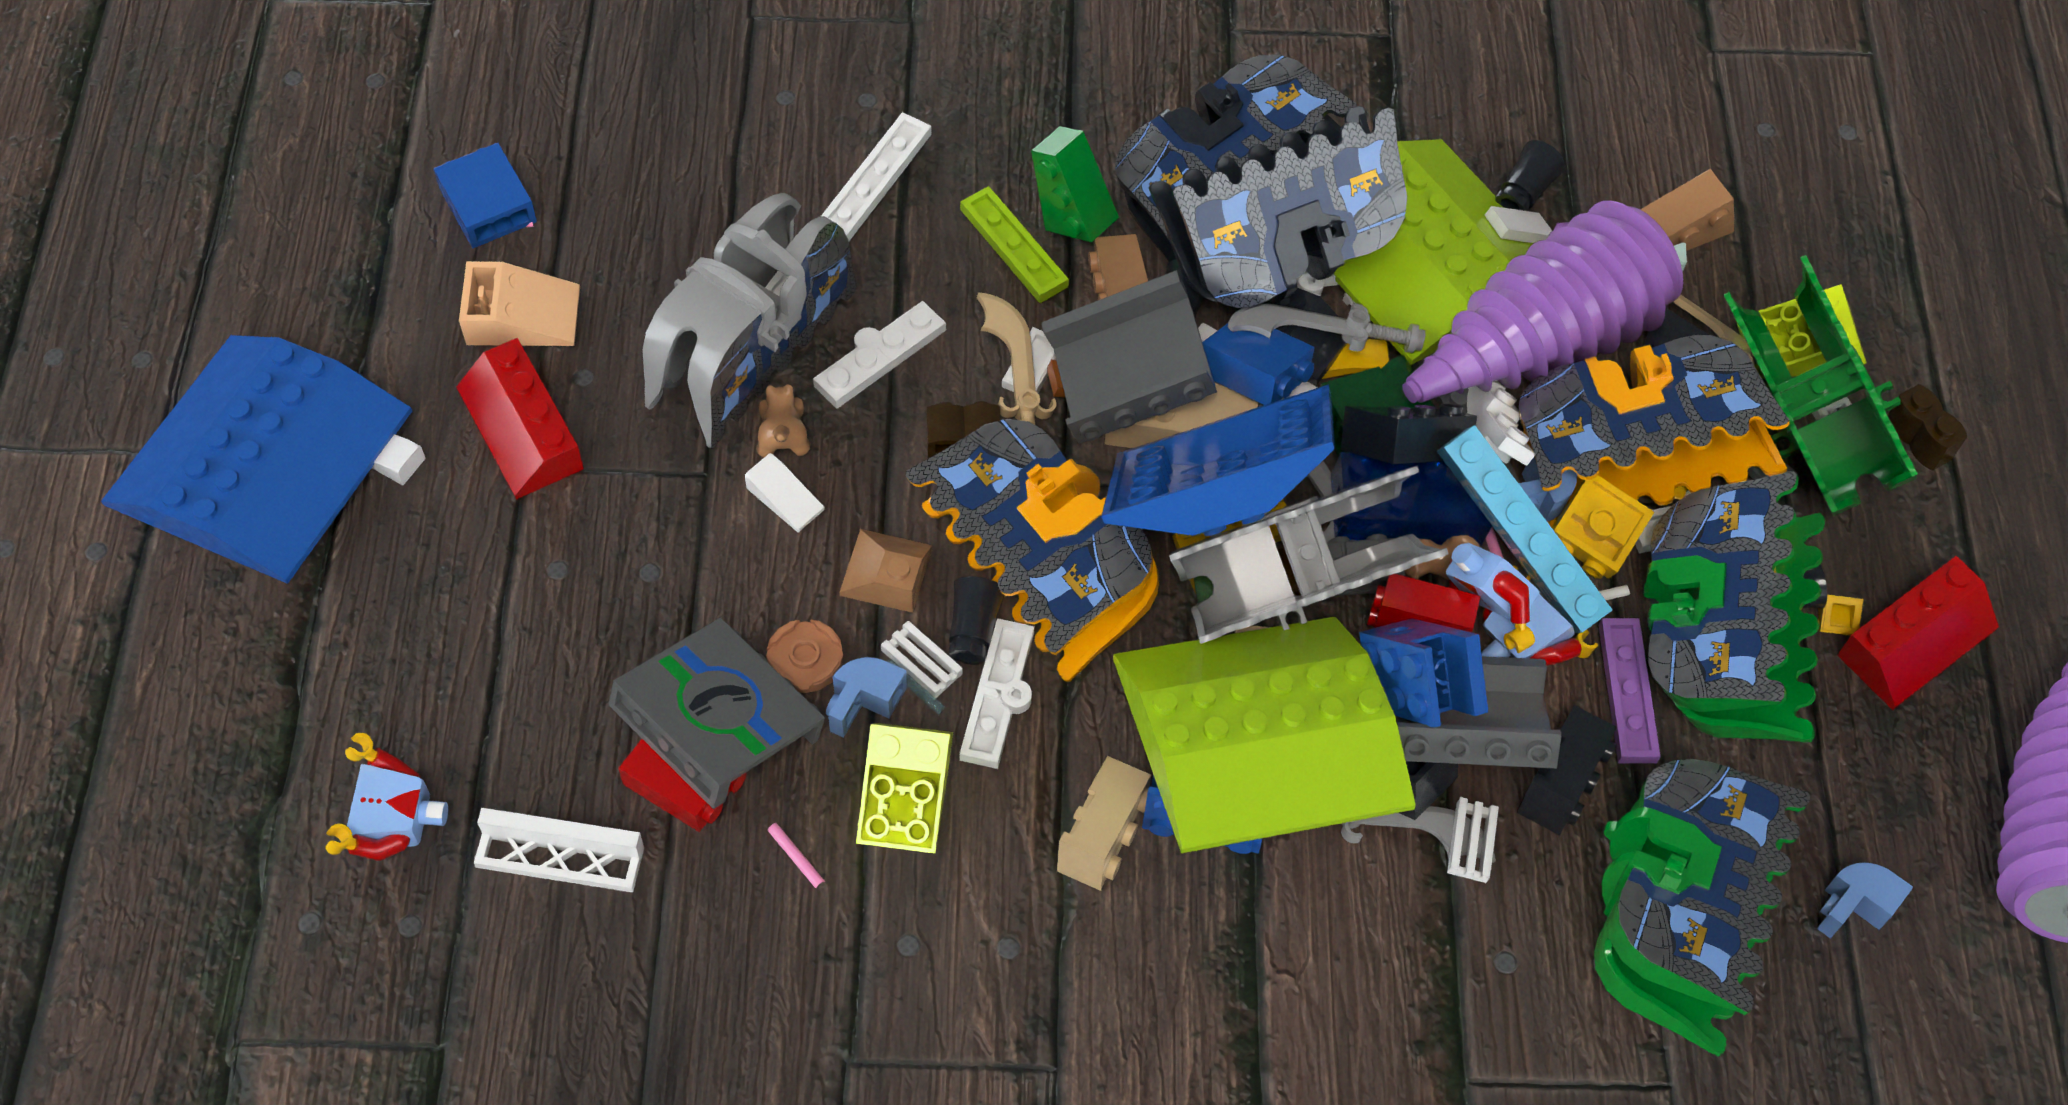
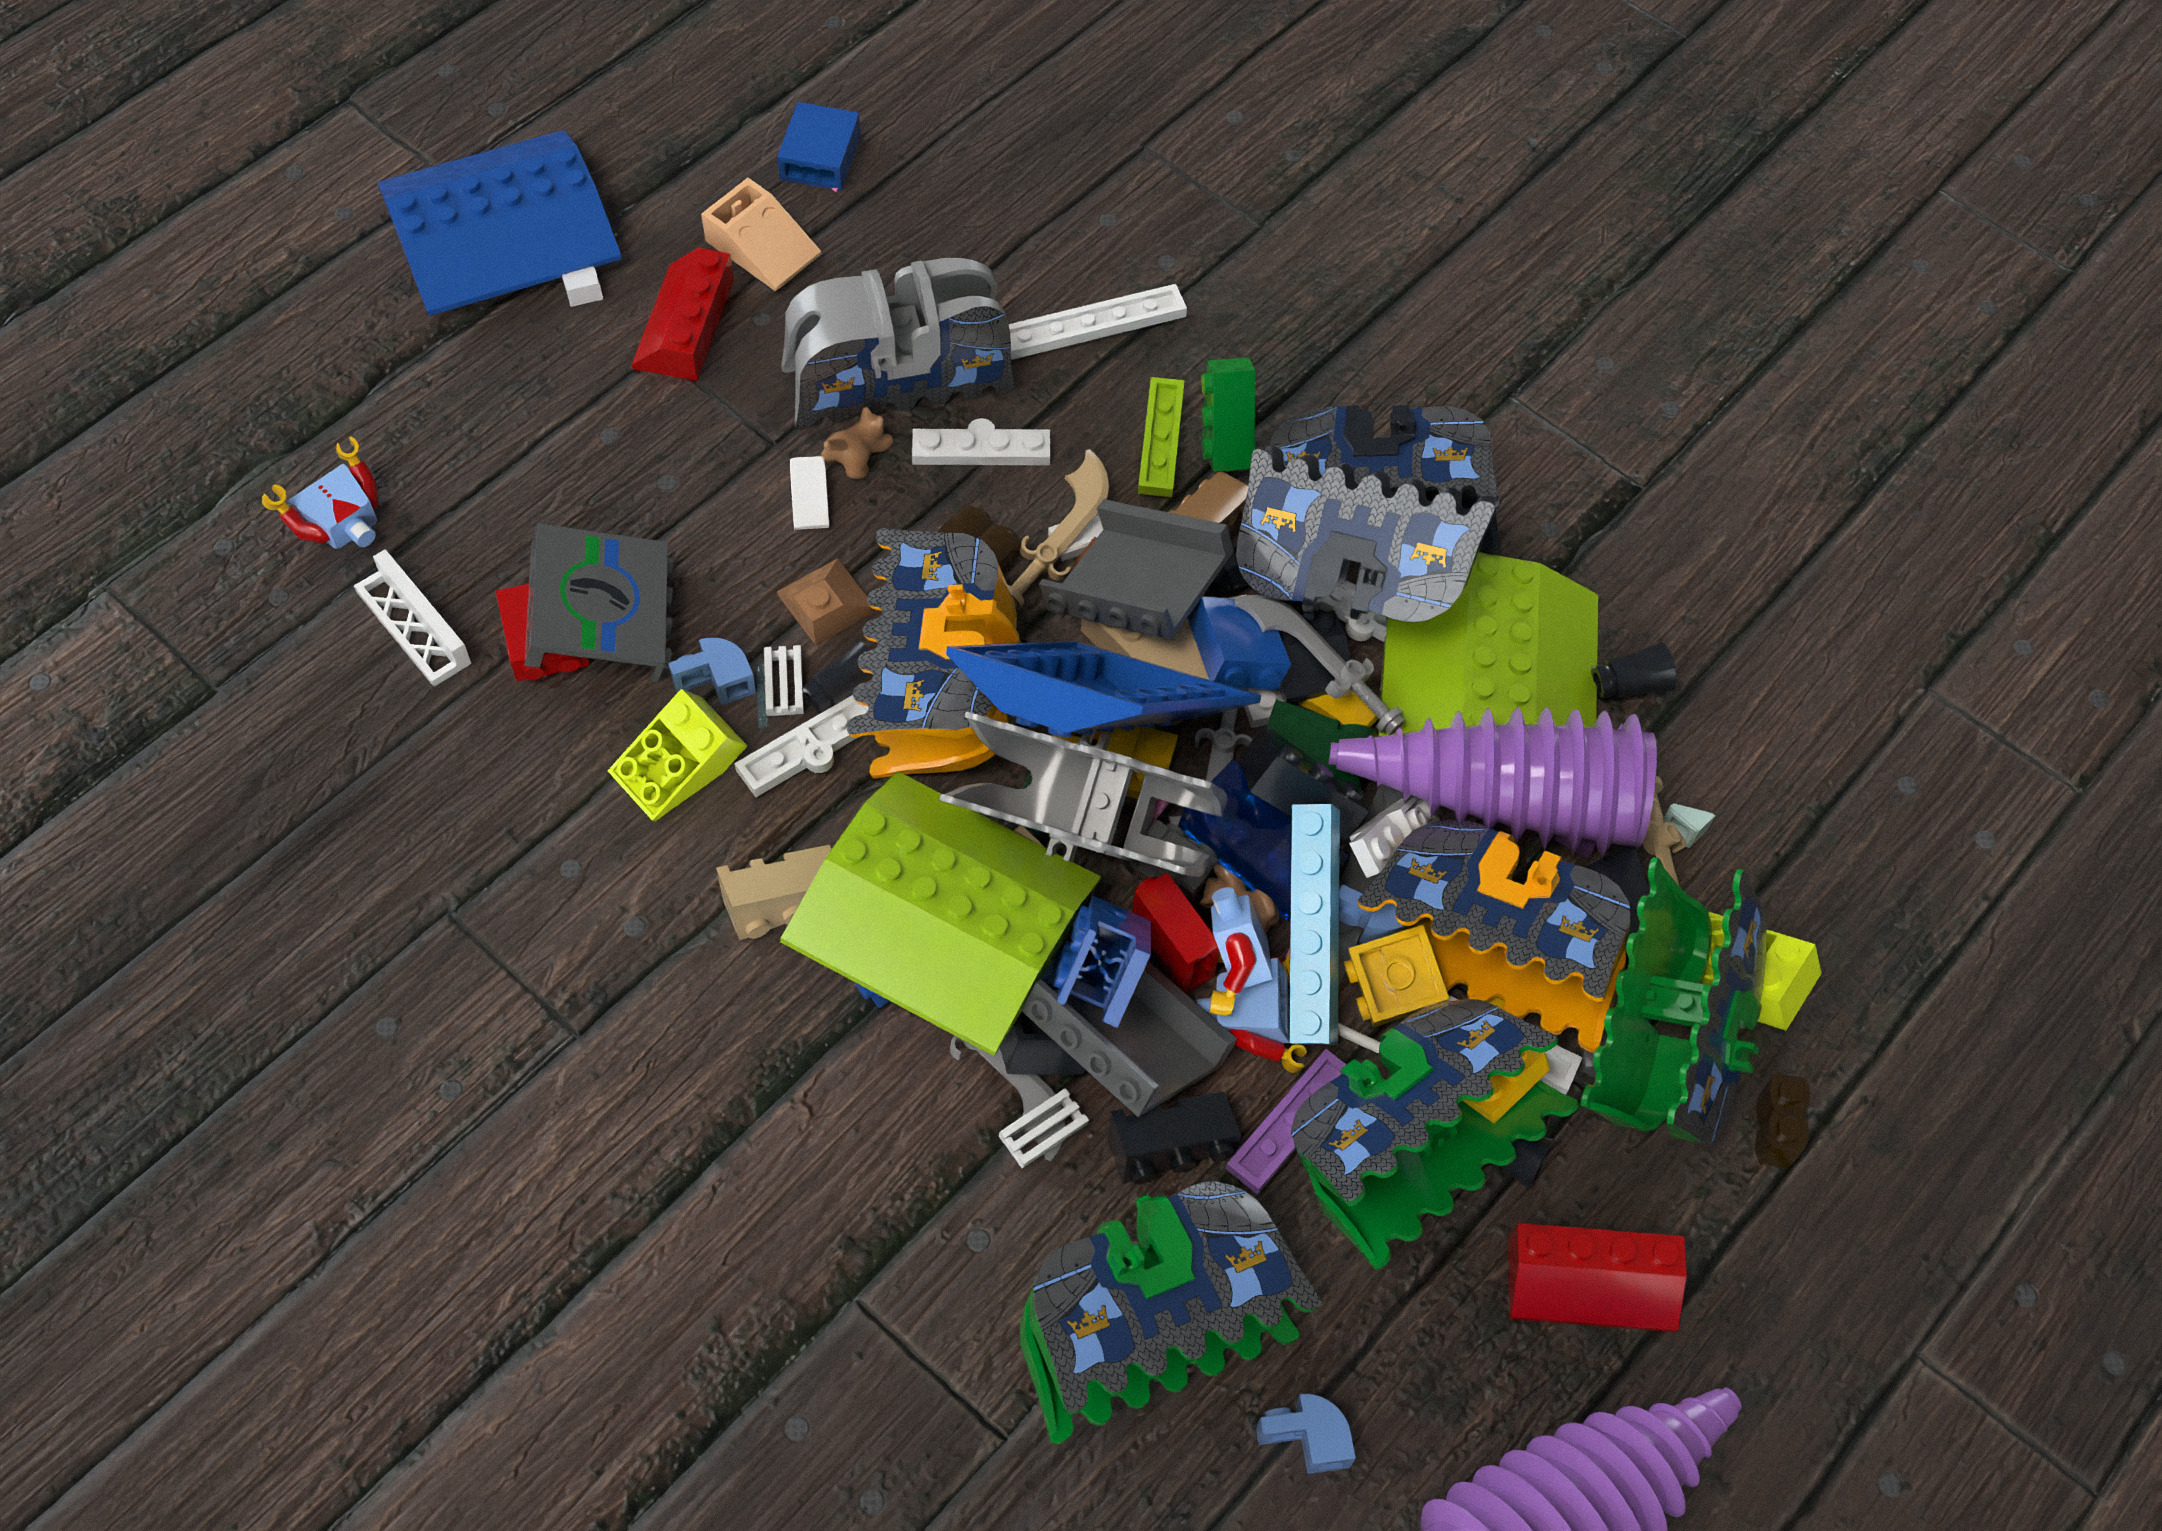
camera: 40 degrees right, 0 degrees up
nougat tile [766,620,844,693] -> none
bright pink piece [768,823,825,888] -> none
white tile [1485,206,1552,243] -> none
medium nougat wedge [1640,169,1734,251] -> none
yellow slope [1818,594,1863,636] -> none

